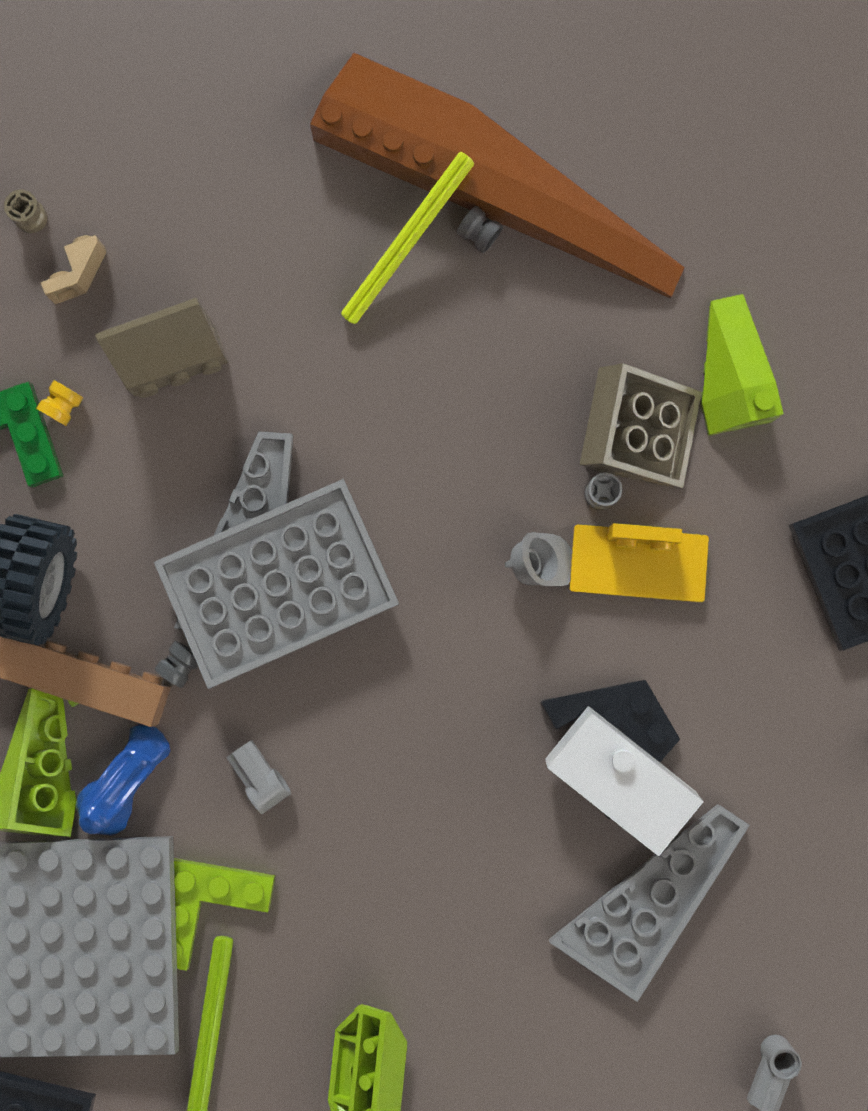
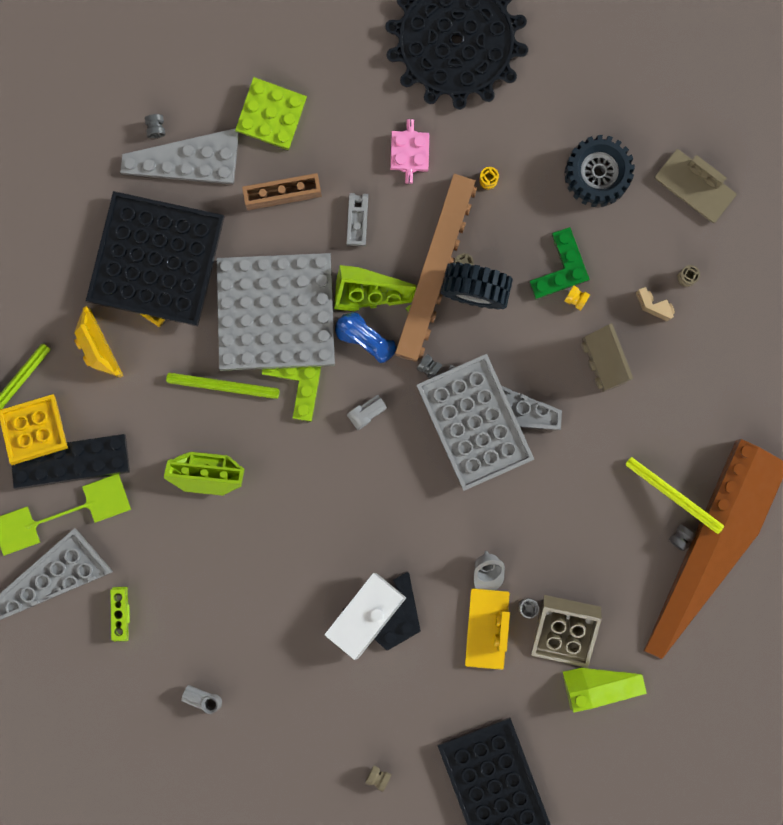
camera: 90 degrees right, 0 degrees up
light grey wing [548,804,750,1002] -> none

